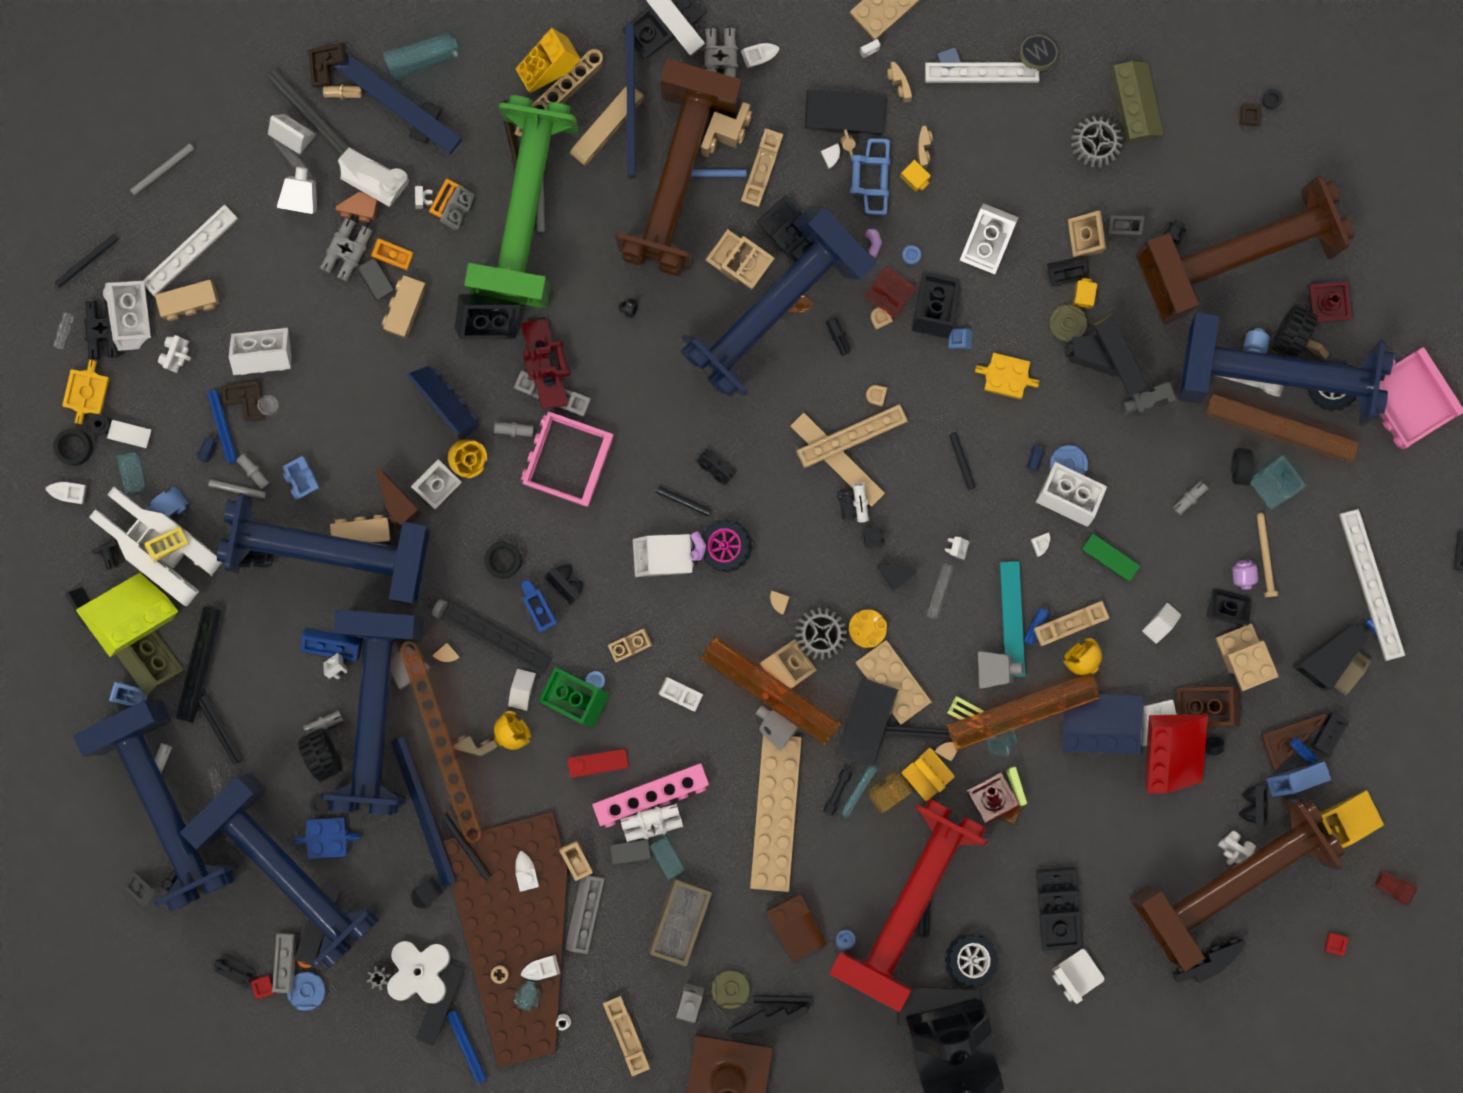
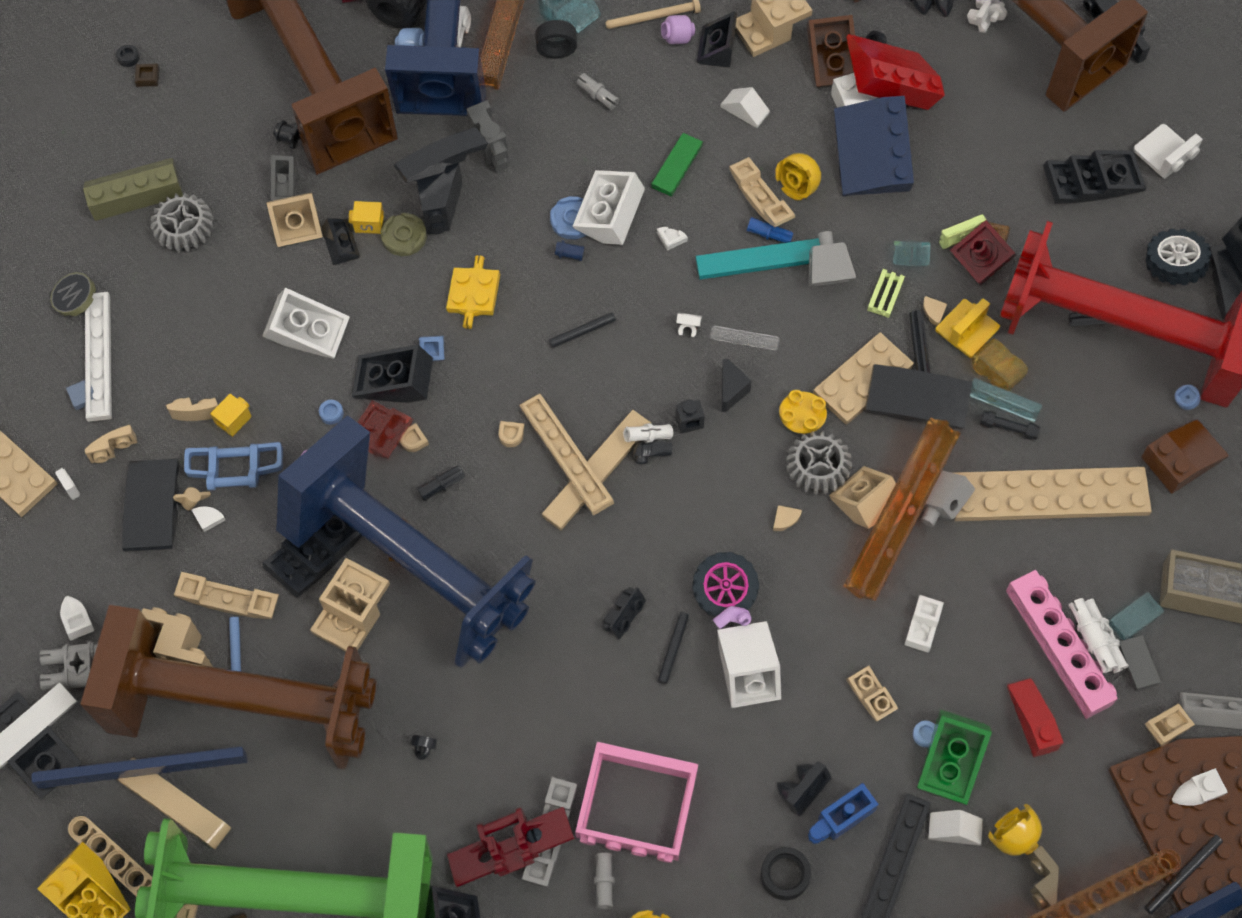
camera: 95 degrees left, 20 degrees down
clear orange tile [946,673,1099,750] -> none

